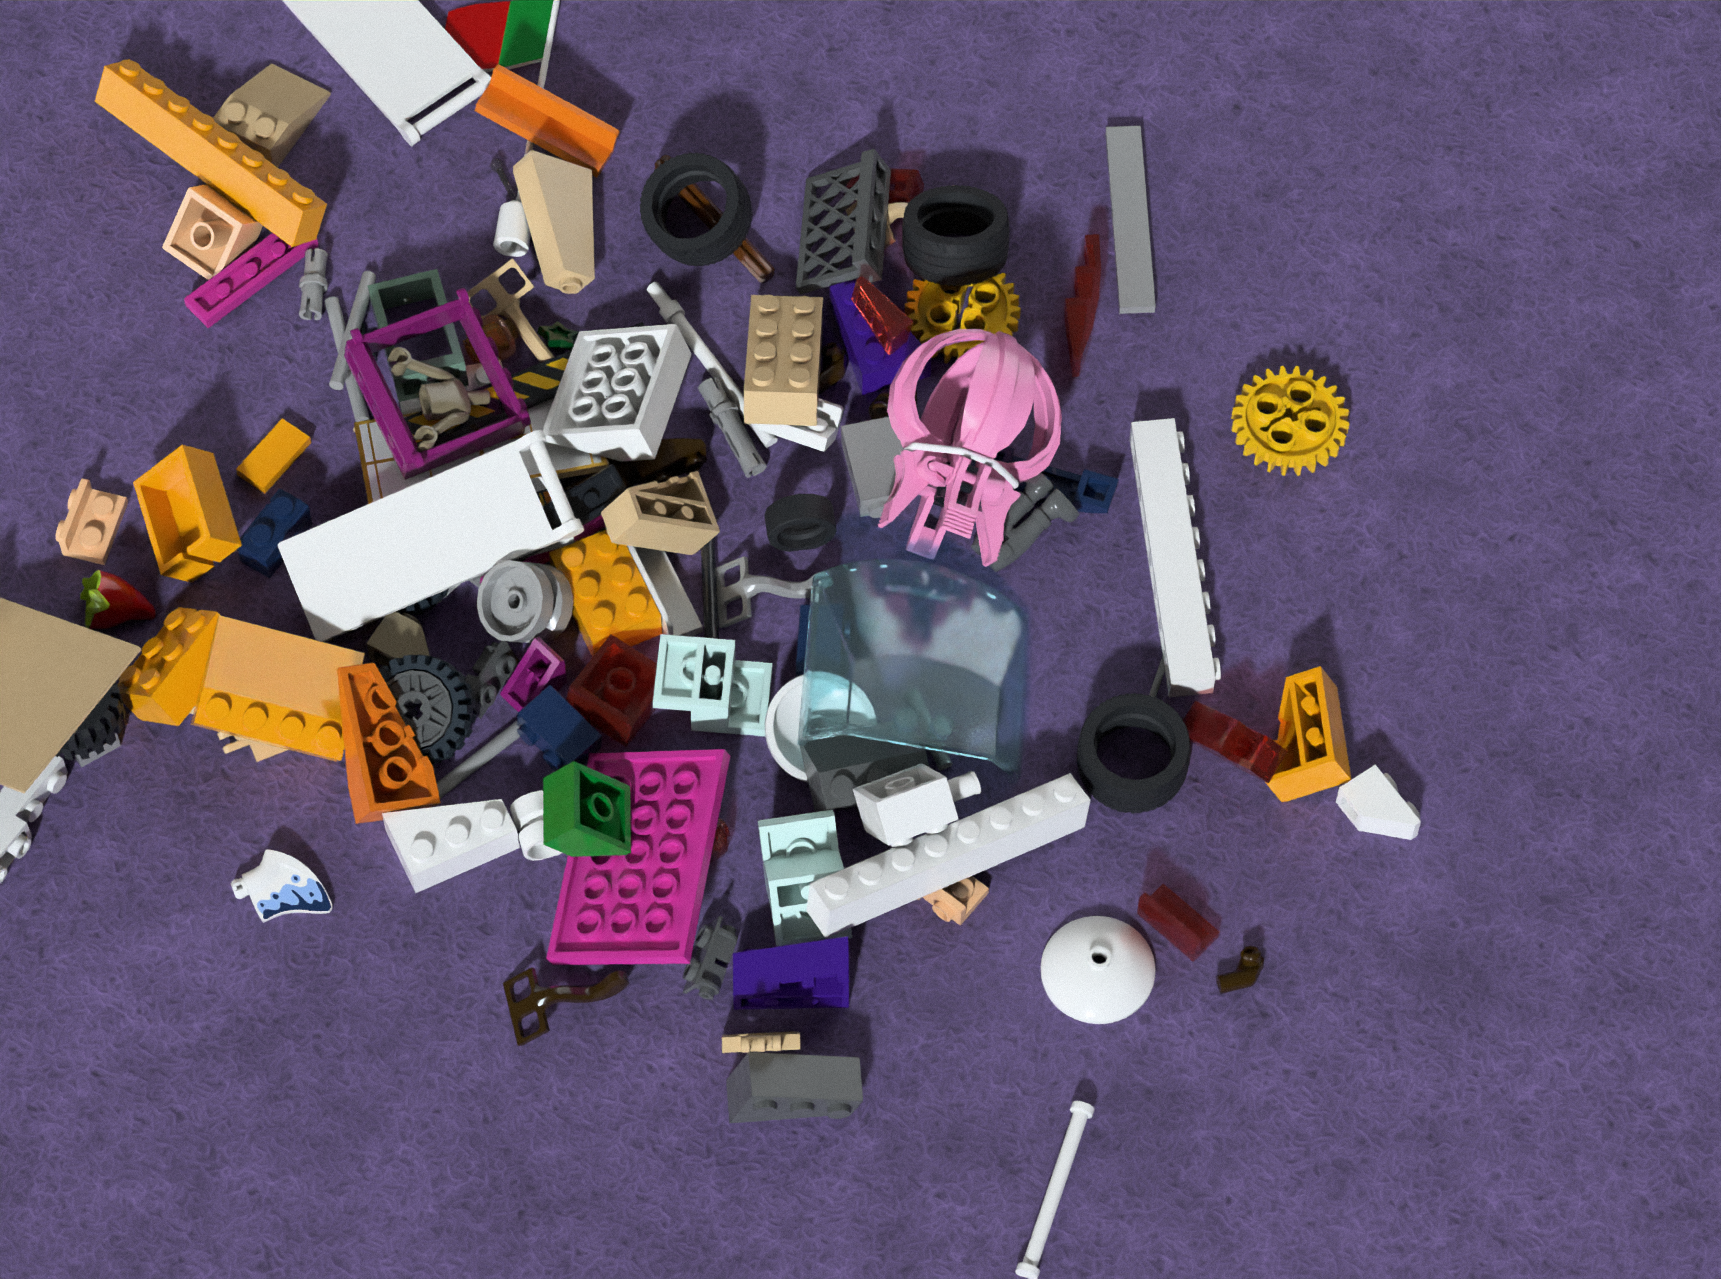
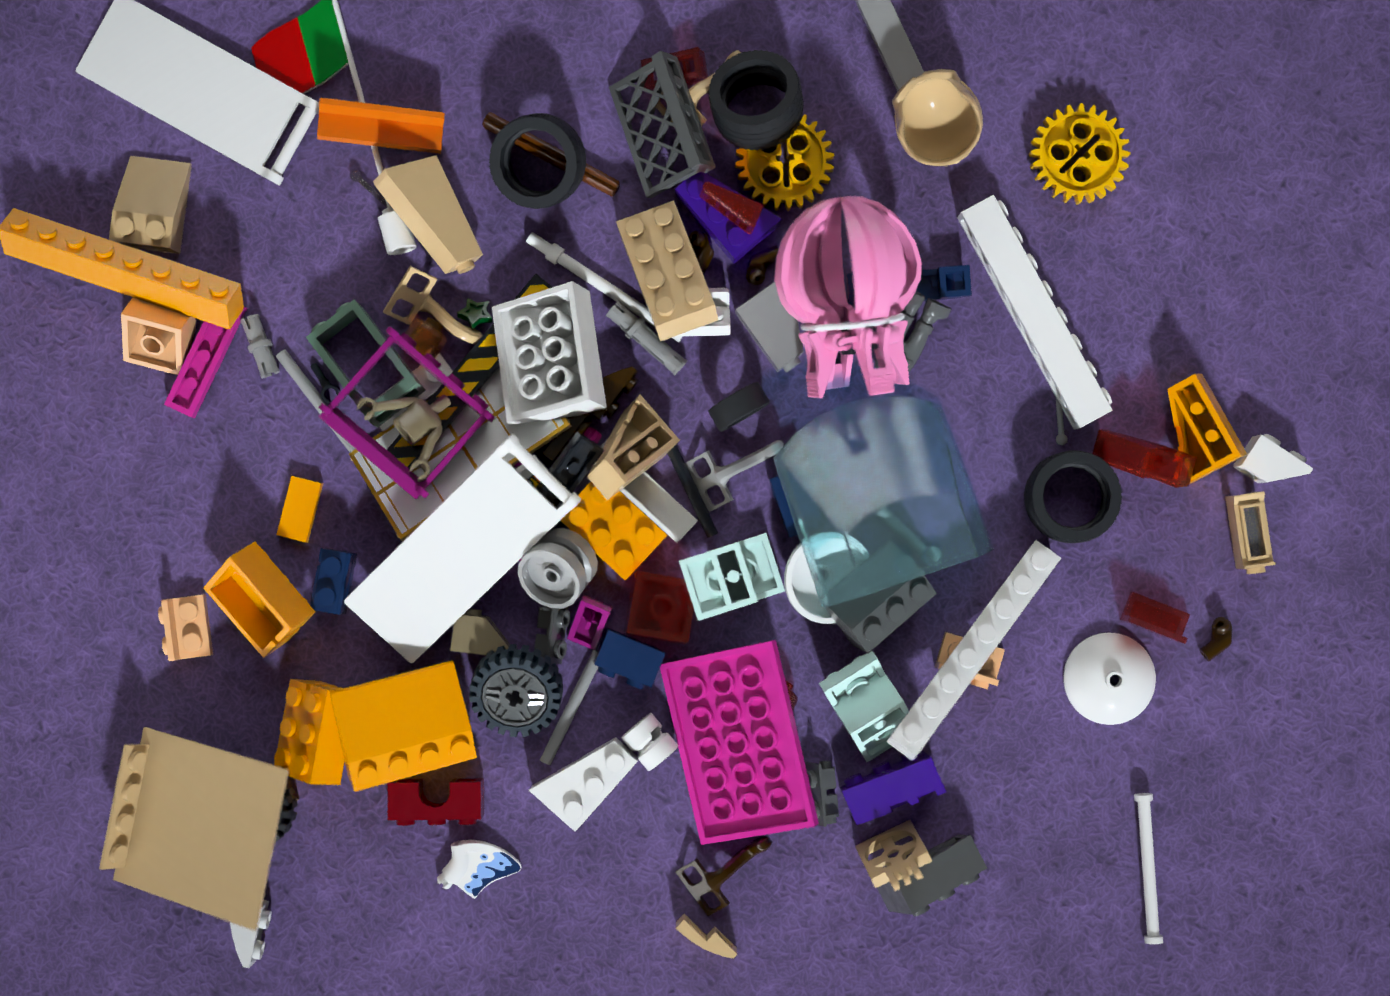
camera: 25 degrees left, 25 degrees up
red hat [80,570,156,630] -> none
light grey bar [329,271,376,390] -> none
orange wedge [337,663,441,824] -> none
green slope [543,761,631,857] -> none
white brick [853,763,981,847] -> none
clear red slope [1064,234,1101,377] -> none
none -> dark red arch [387,778,484,826]
none -> tan slope [676,913,737,959]
none -> tan piece [892,69,983,166]
none -> tan window [1225,491,1276,574]

